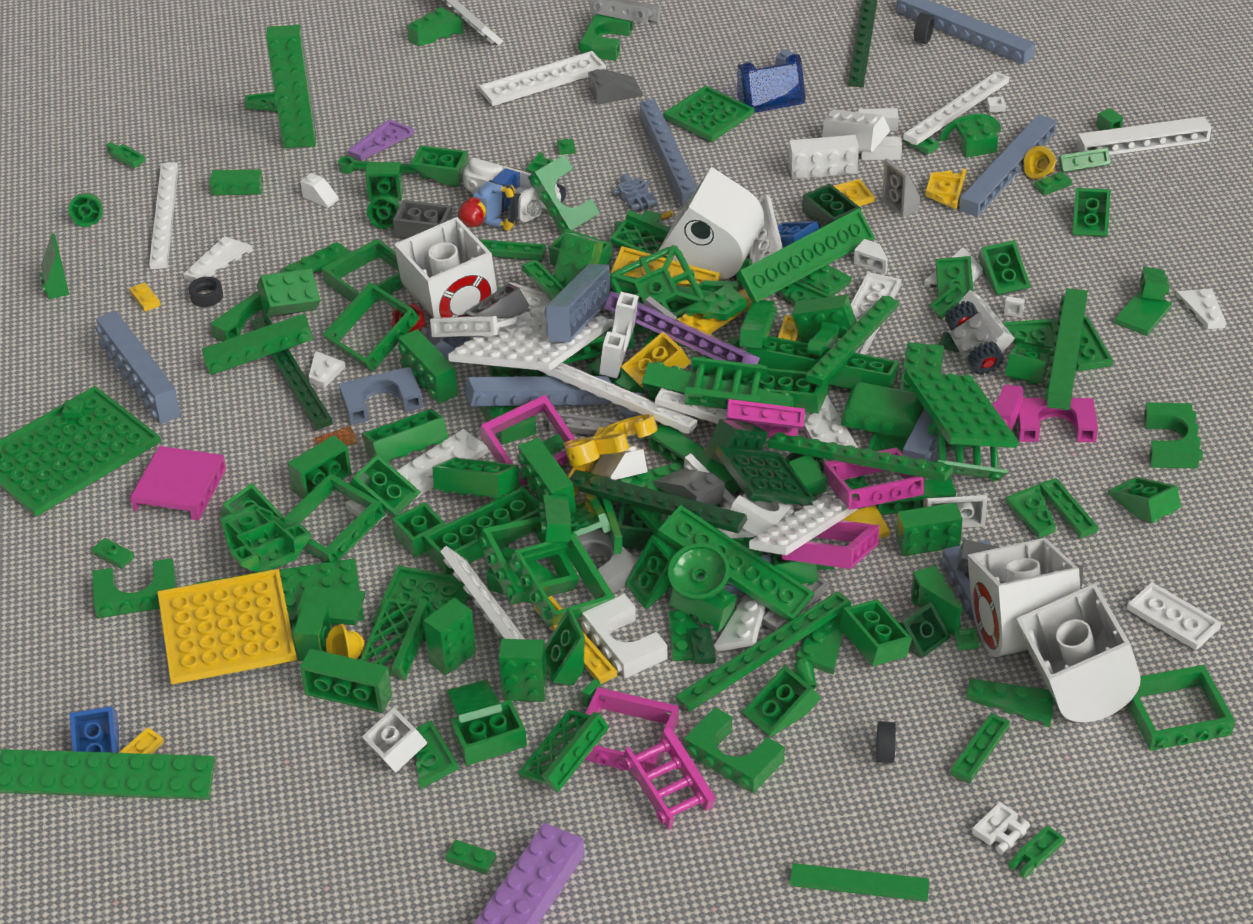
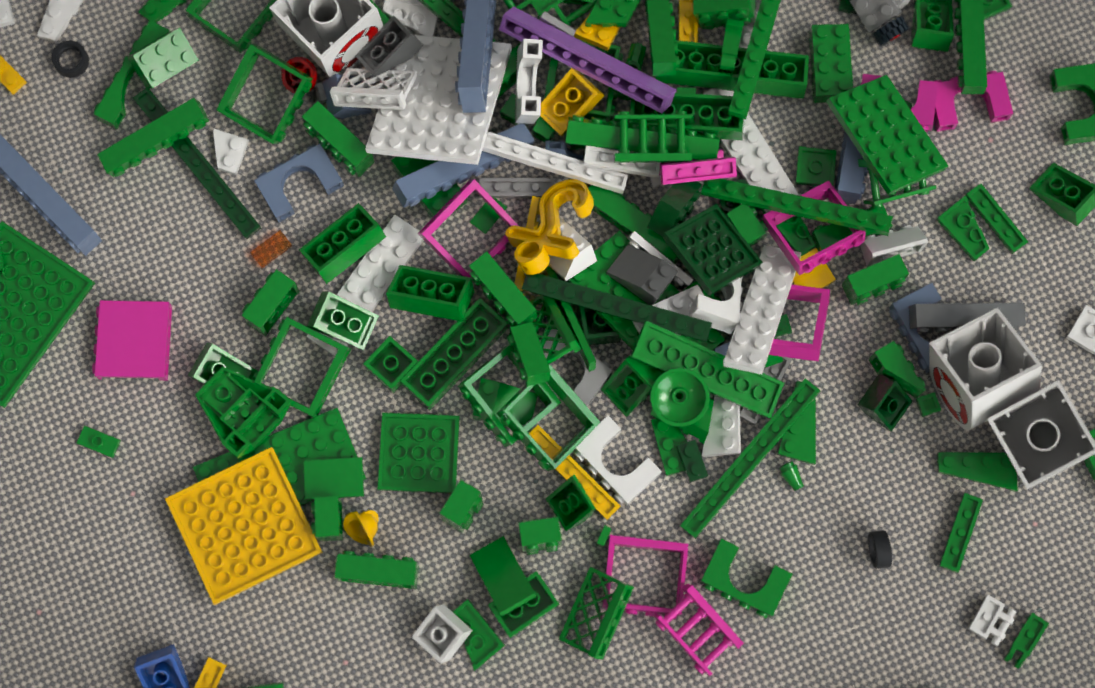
camera: 15 degrees left, 35 degrees up
green arch [92,558,177,619] -> none
green fence [360,598,434,680] -> none
white plate [440,546,525,639] -> none
green slope [742,665,821,737] -> none
green brick [839,599,912,667] -> none
green windscreen [841,382,924,439] -> none

